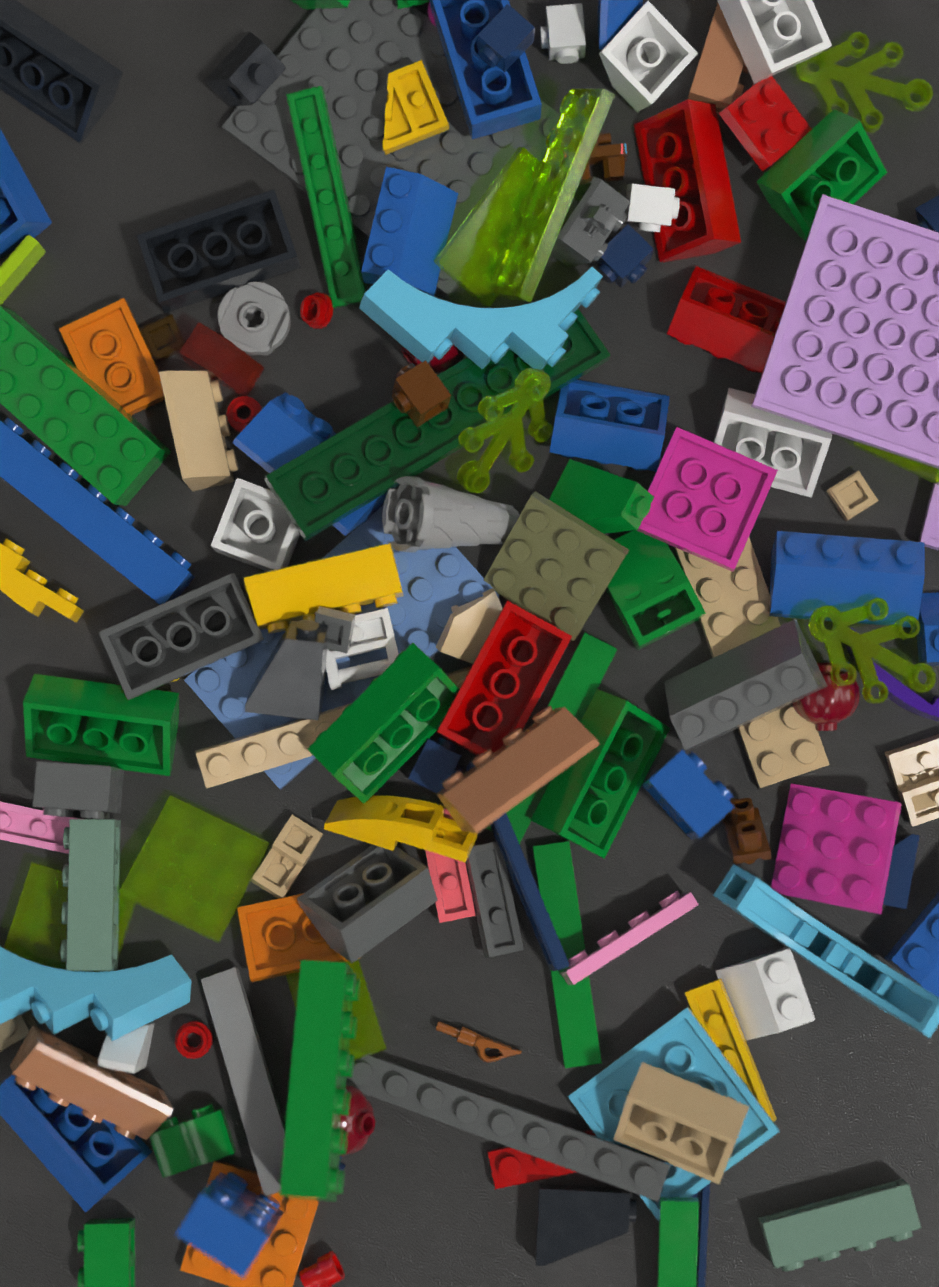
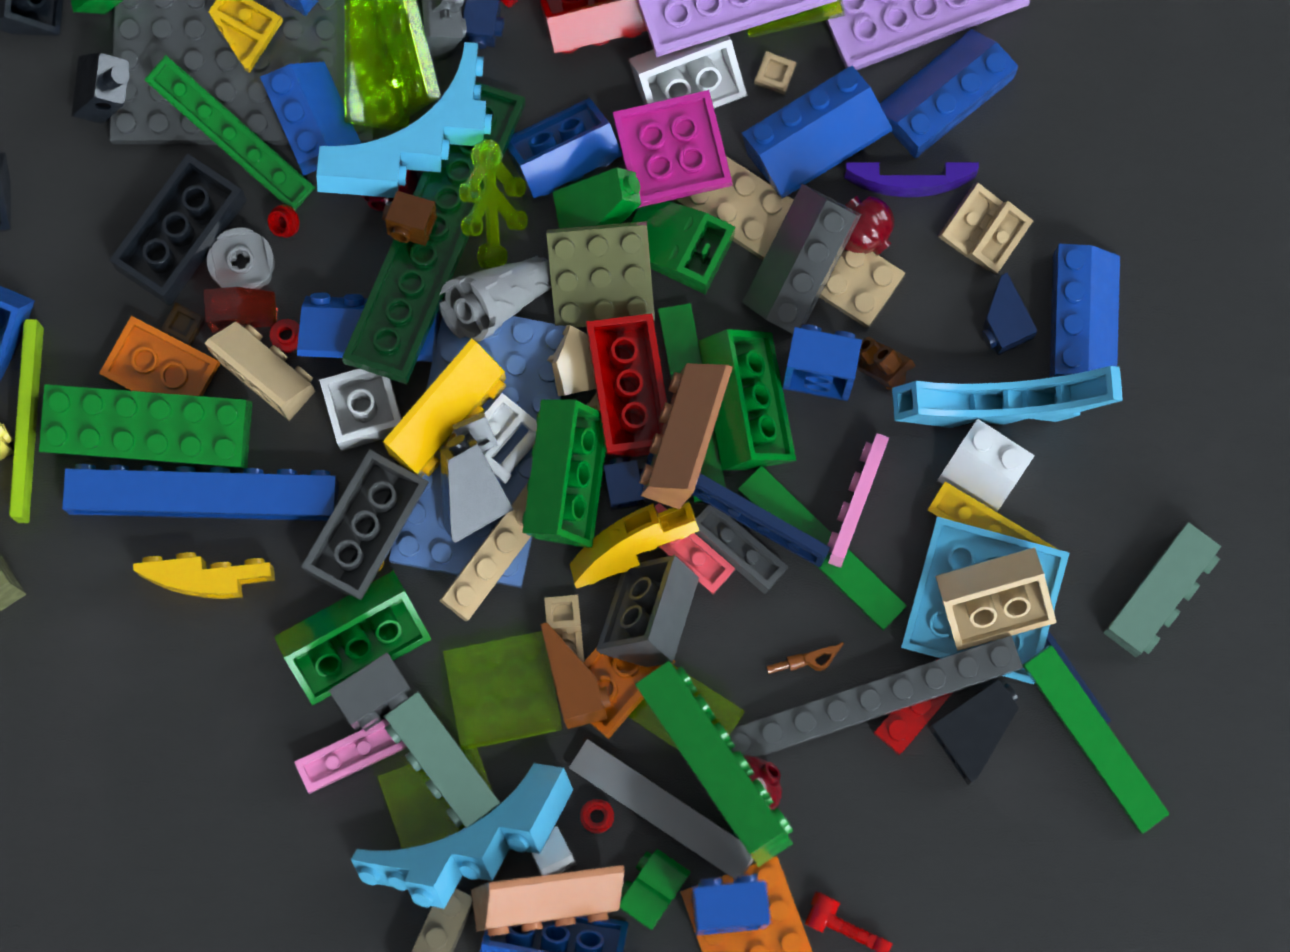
camera: 45 degrees left, 5 degrees down
dark pink plate [771,783,901,914] -> none
clear neon green plant [808,598,936,704] -> none
none -> dark orange slope [541,622,611,729]

